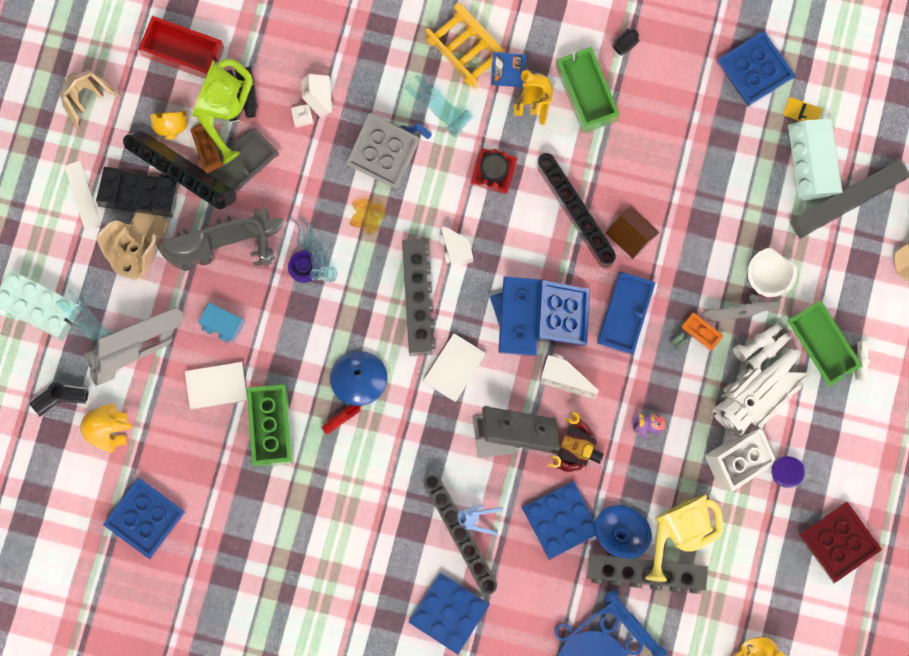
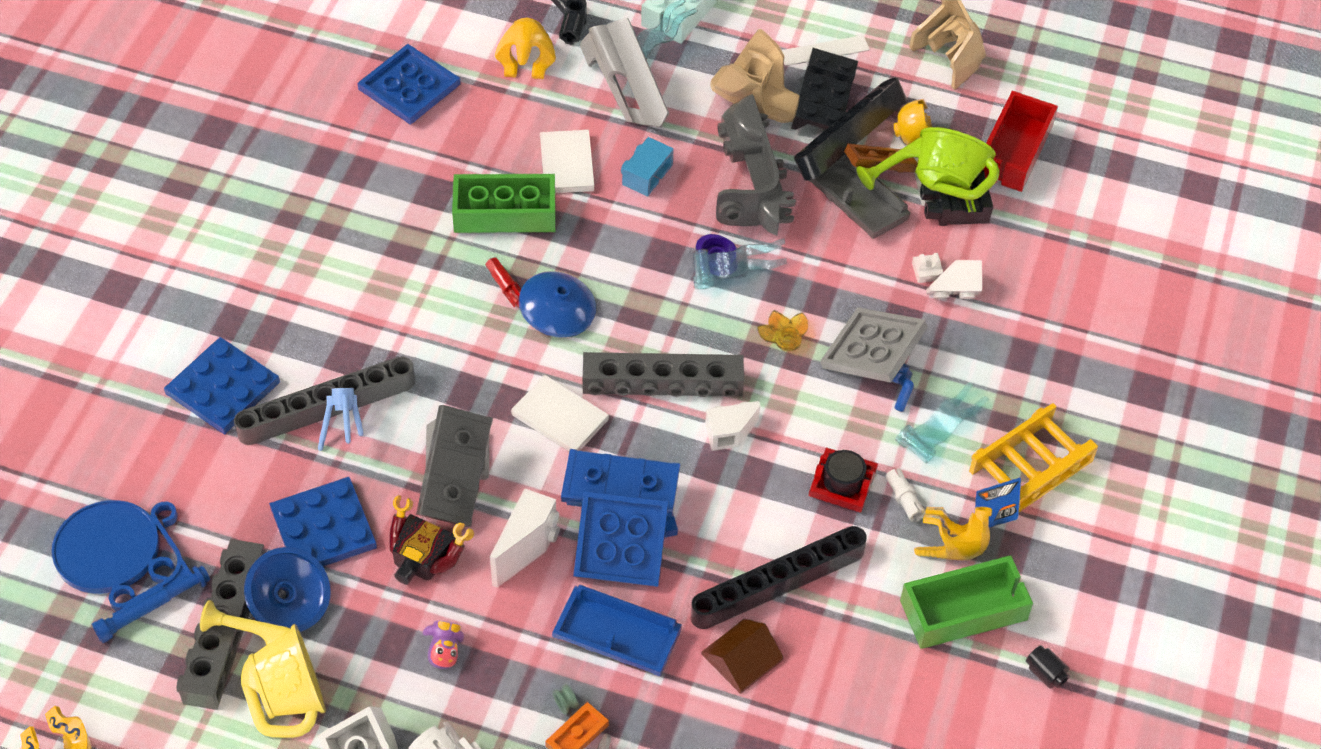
camera: 90 degrees right, 25 degrees down
none -> white pin [886,468,925,522]

